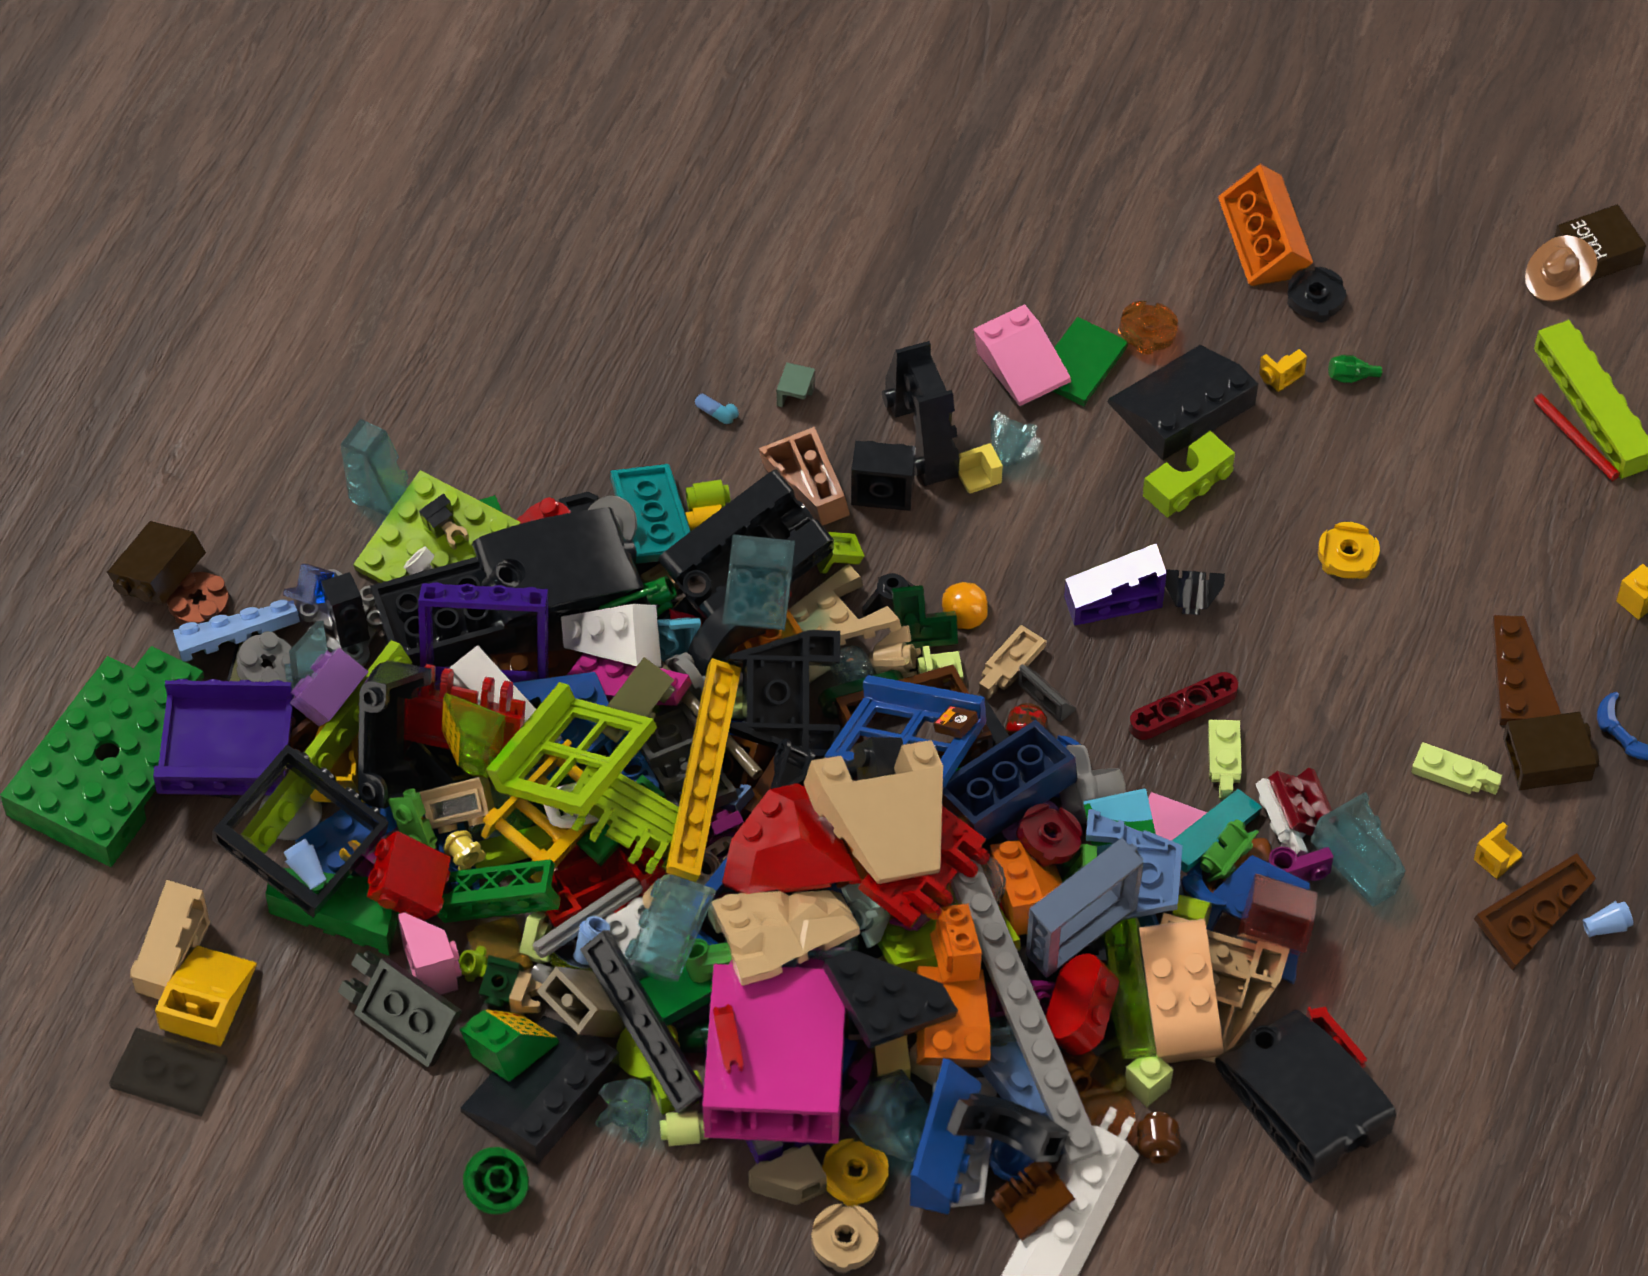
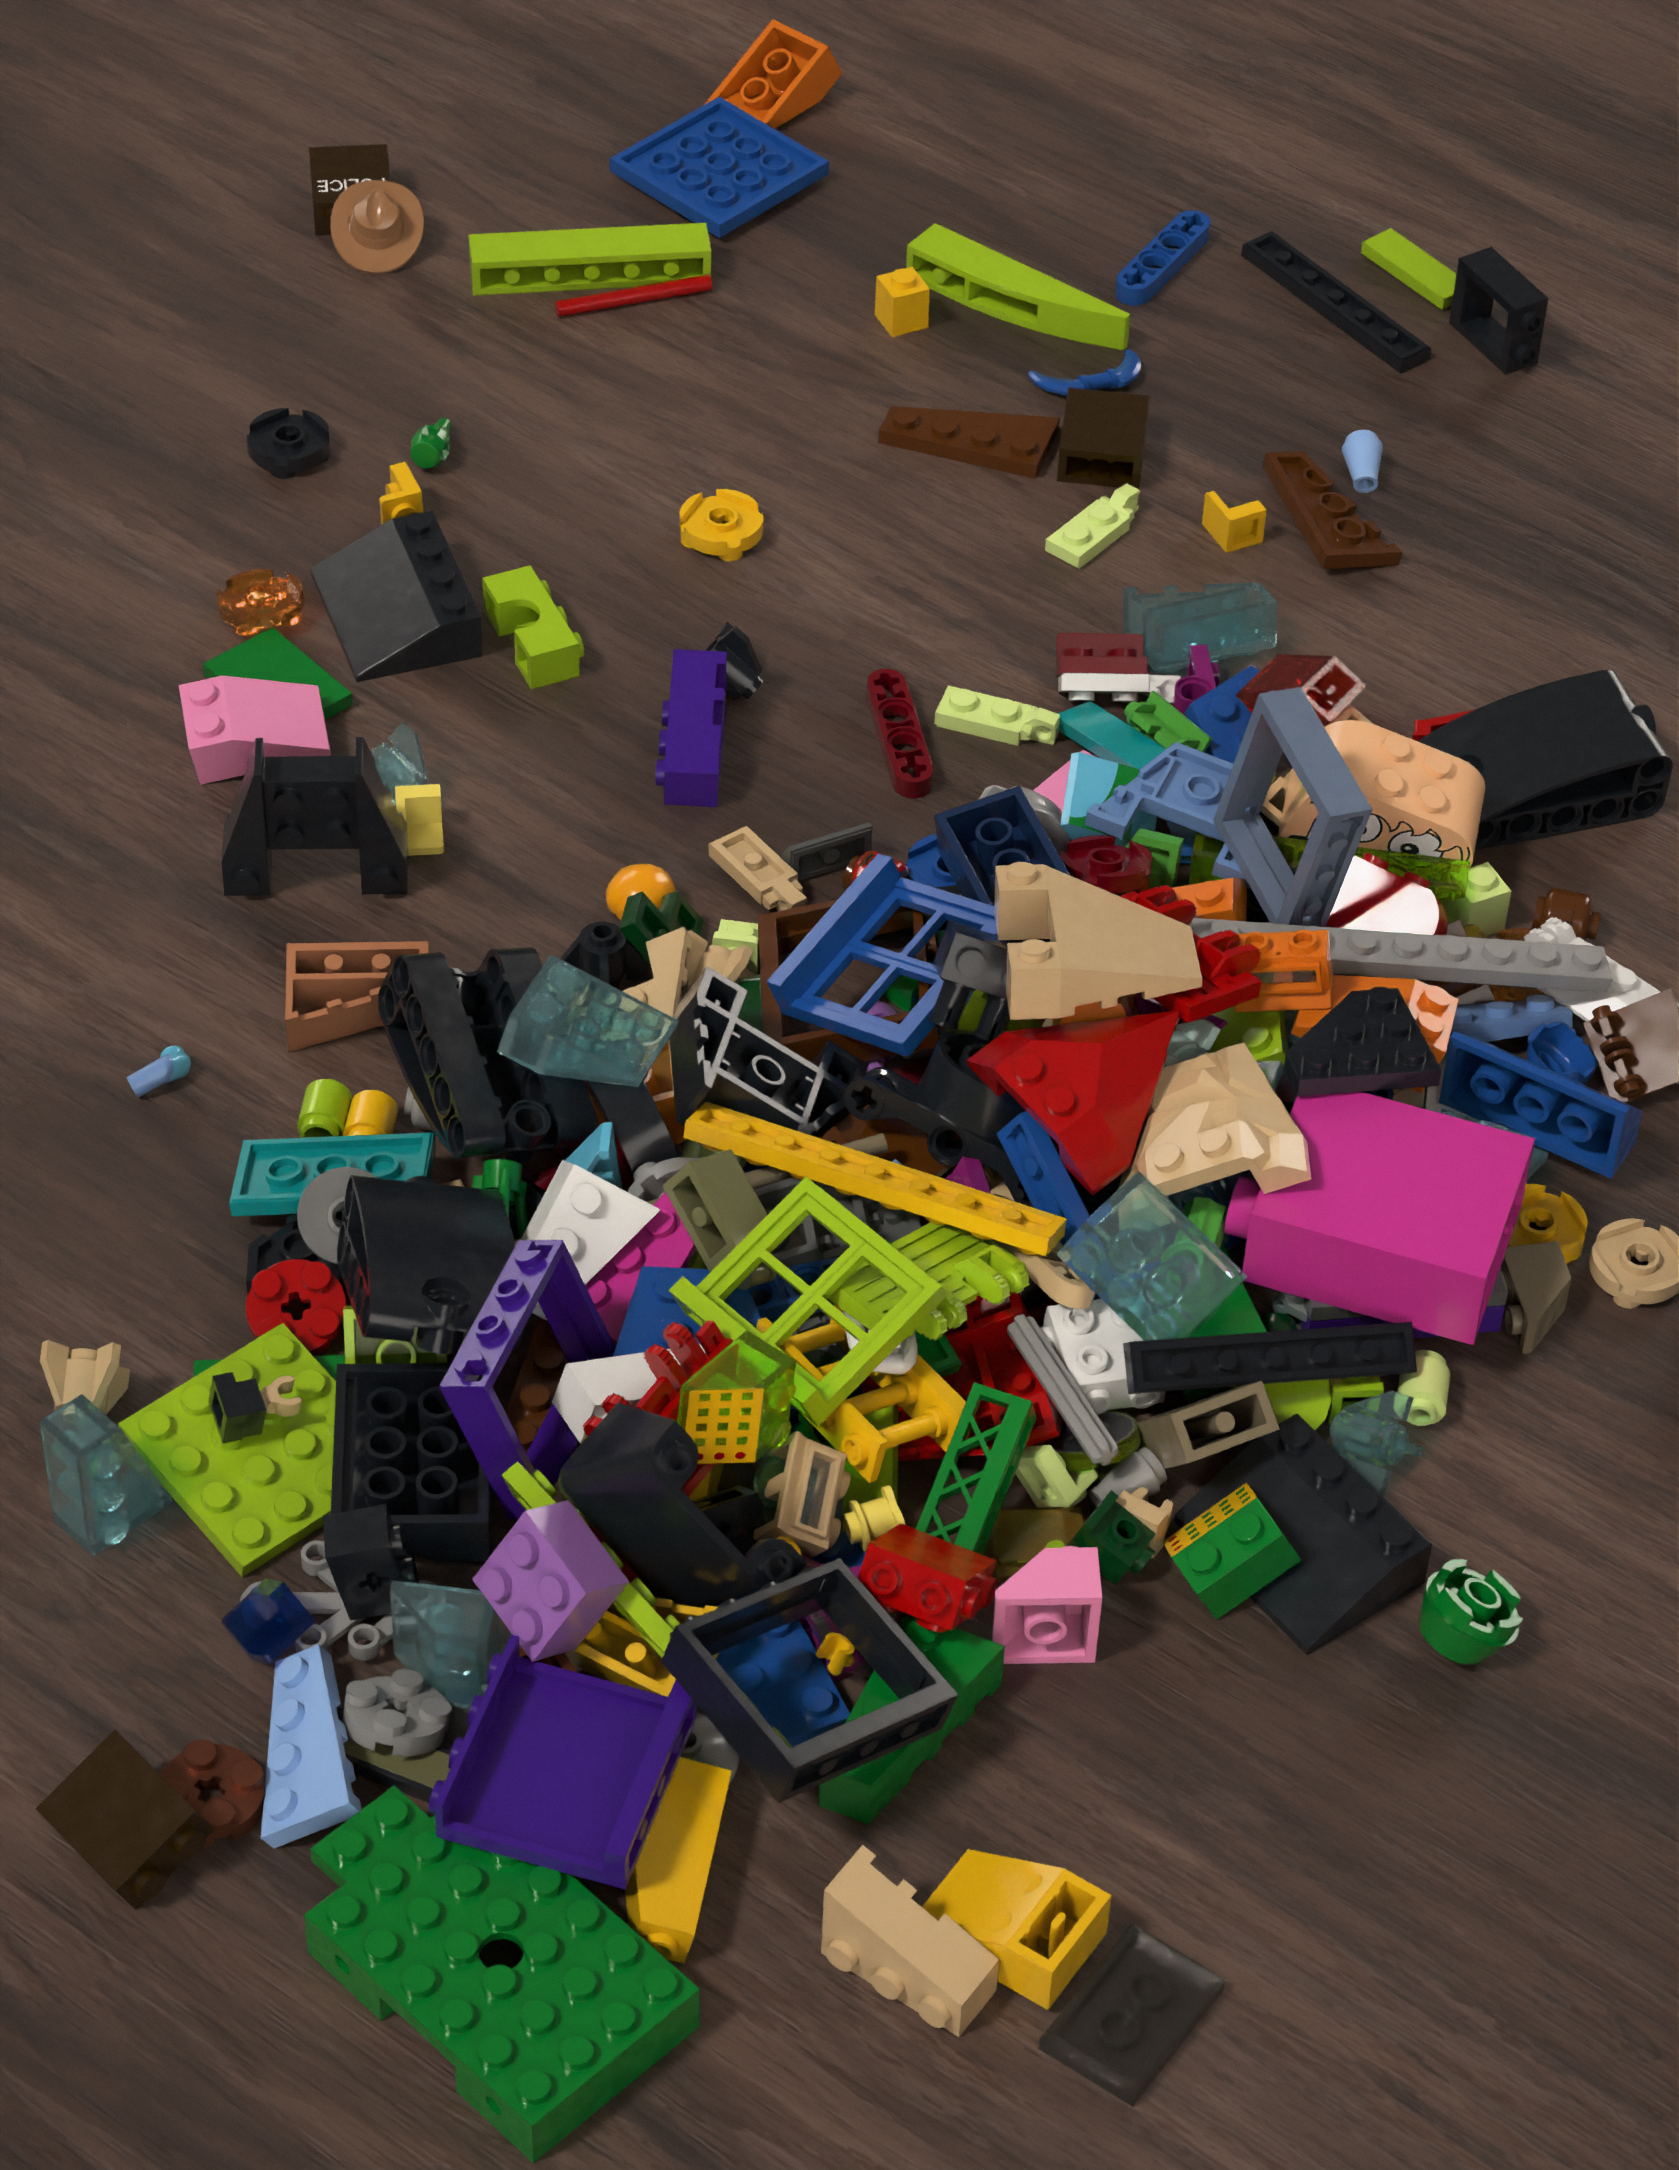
camera: 75 degrees left, 10 degrees down
light blue cone [284,839,327,890] -> none
pearl dark grey tile [338,951,462,1067] -> none
bright green hinge [387,789,437,849] -> none
white tile [404,546,434,575] -> none
light blue cone [573,916,610,965] -> none
red piece [712,1004,744,1074] -> none
sand green panel [777,362,815,408] -> none
black brick [851,441,916,511] -> none
reddish brown tile [933,705,978,739] -> none
black arch [947,1093,1069,1162] -> none
orange slope [1218,164,1313,286] -> none
none -> tan brick [40,1340,130,1428]
none -> yellow slope [625,1757,732,1963]

